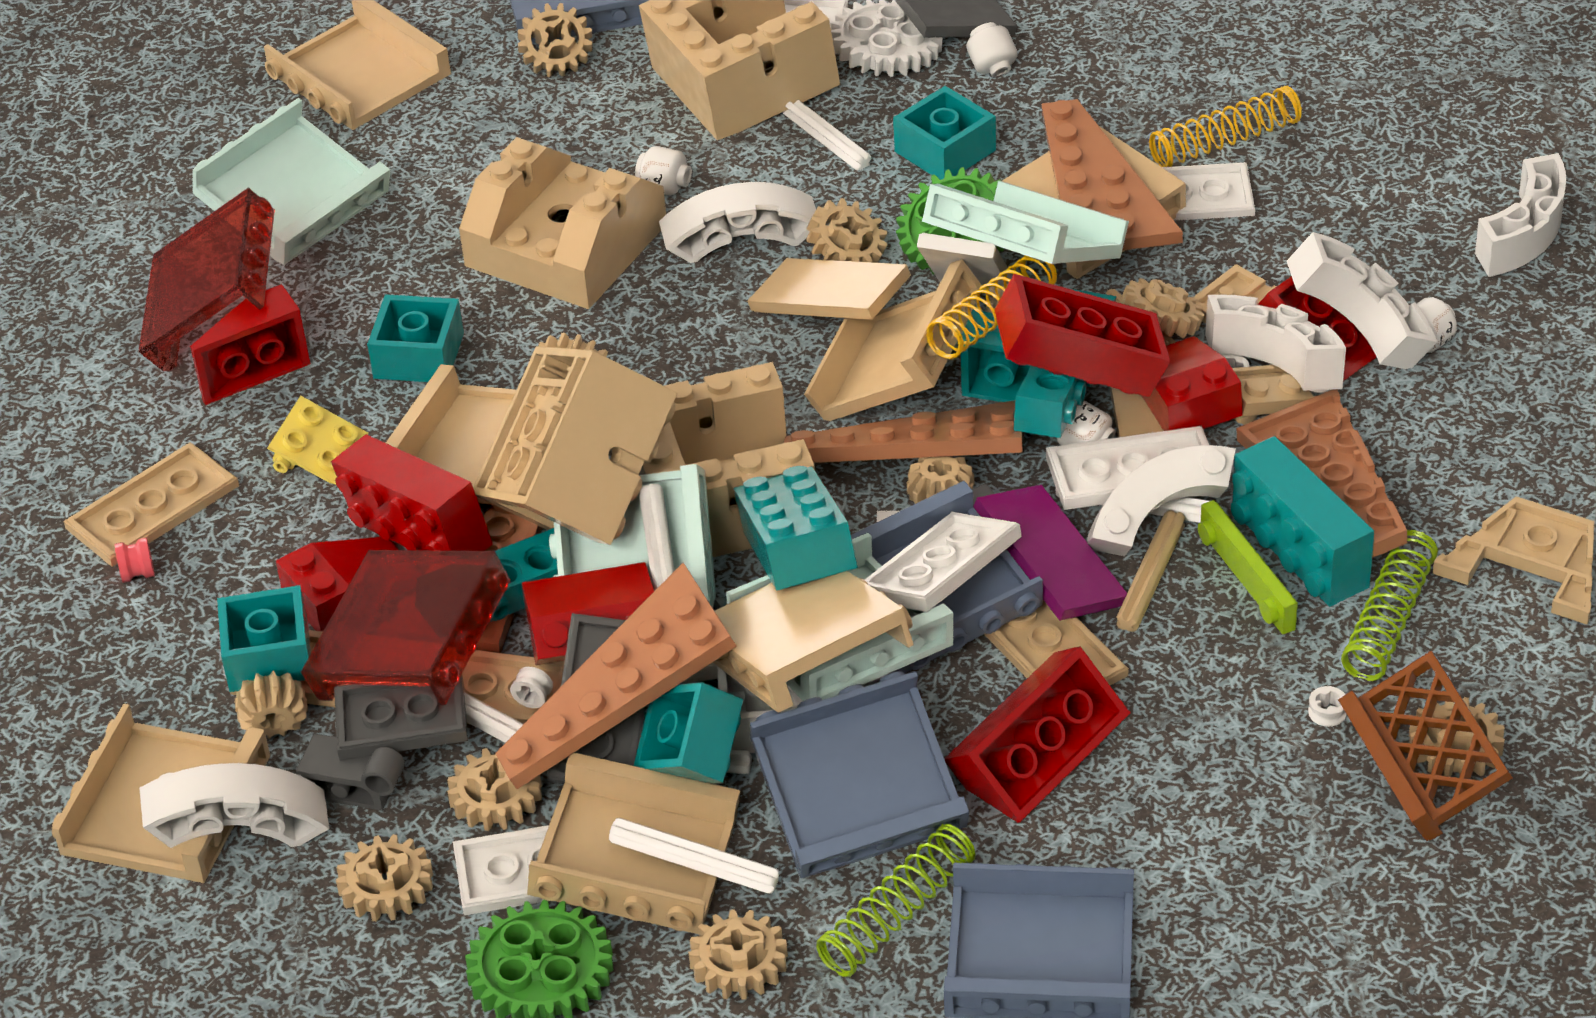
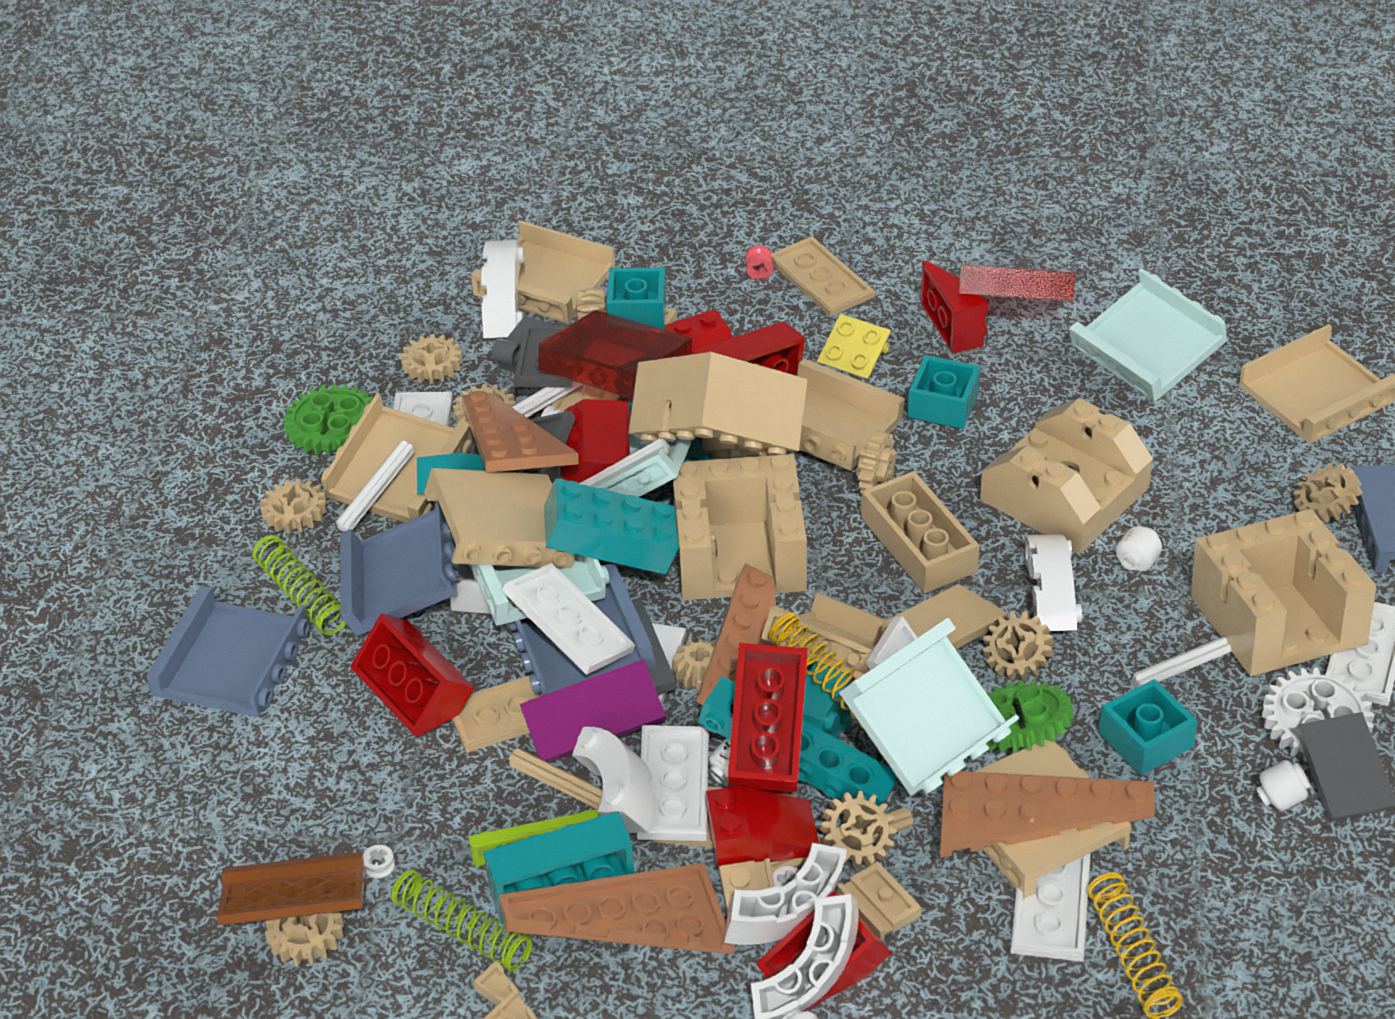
camera: 100 degrees right, 0 degrees up
none -> tan brick [861,471,980,594]

